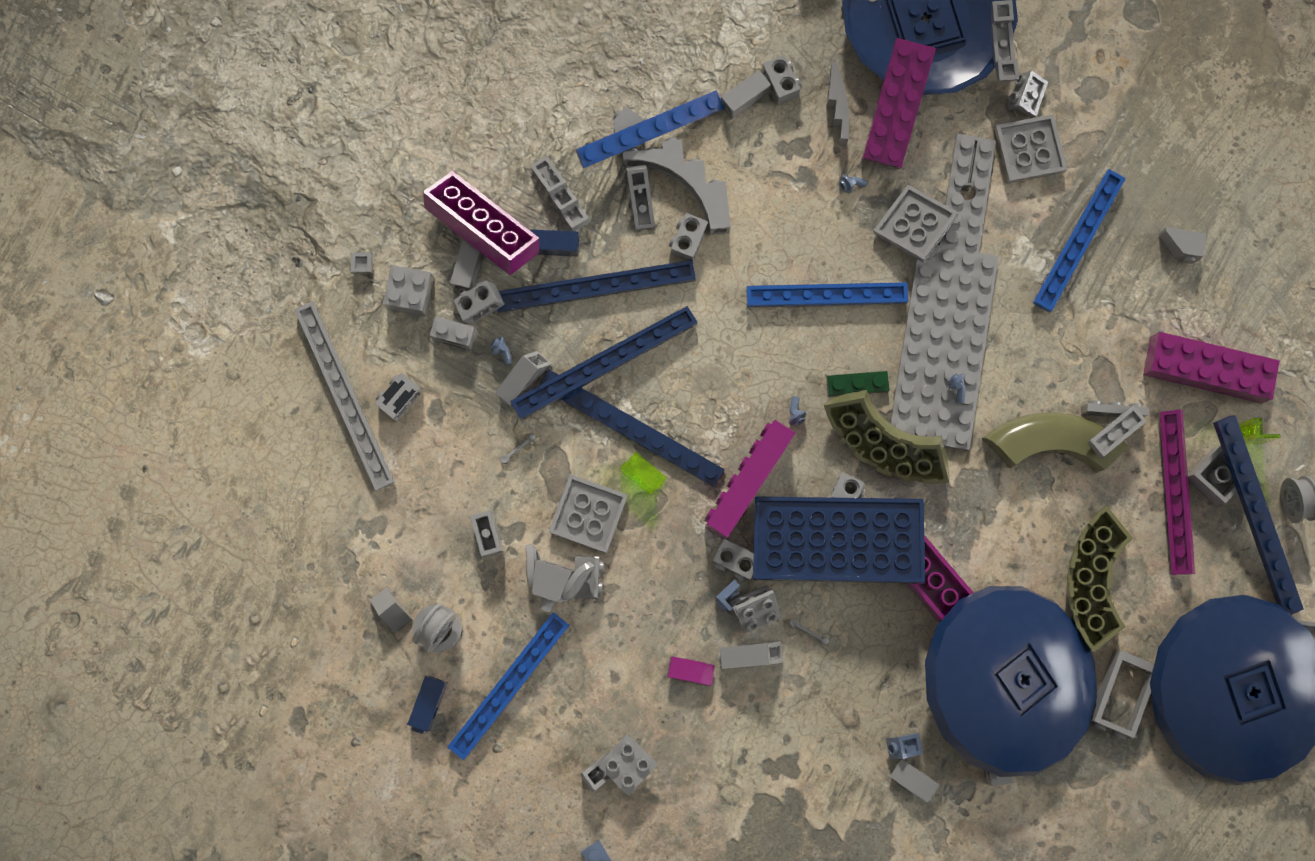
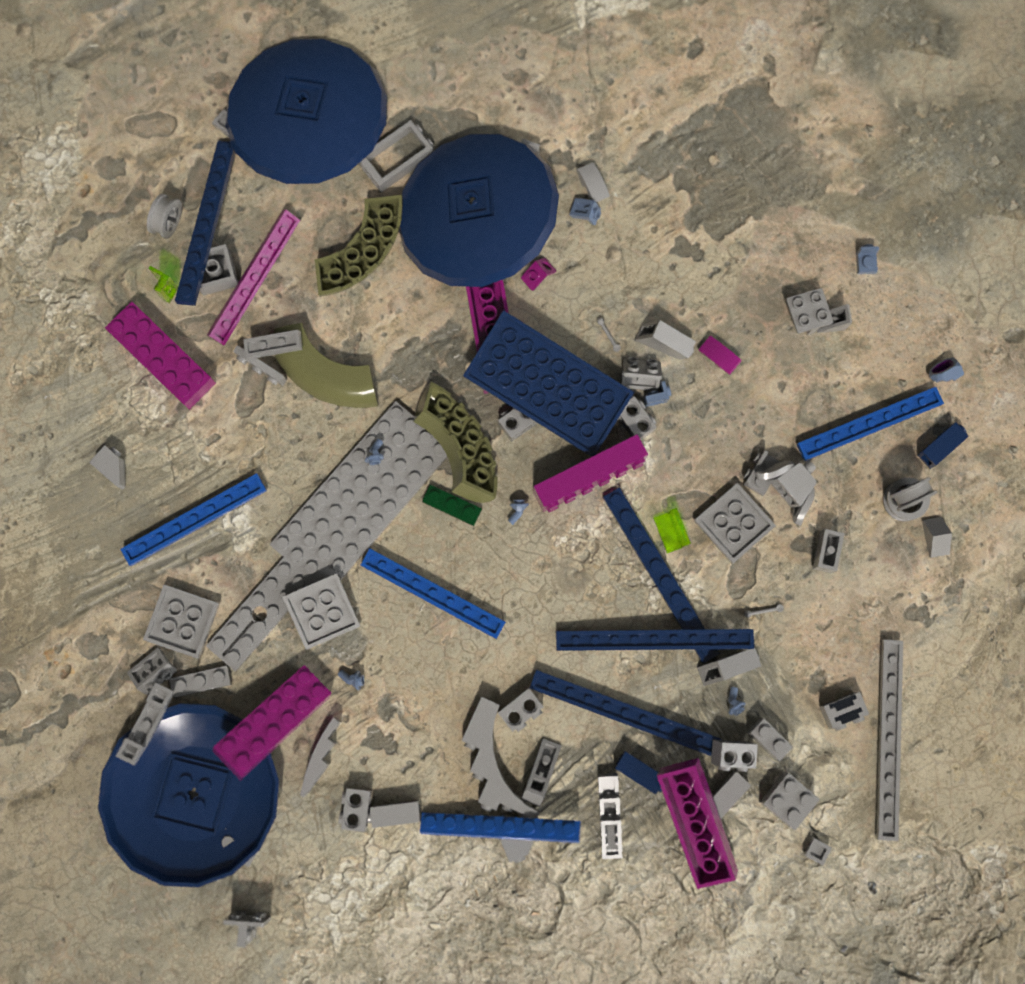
camera: 150 degrees left, 0 degrees up
none -> light grey plate [169,666,232,698]
none -> magenta bracket [521,258,557,291]
none -> sand blue rock [929,357,964,383]

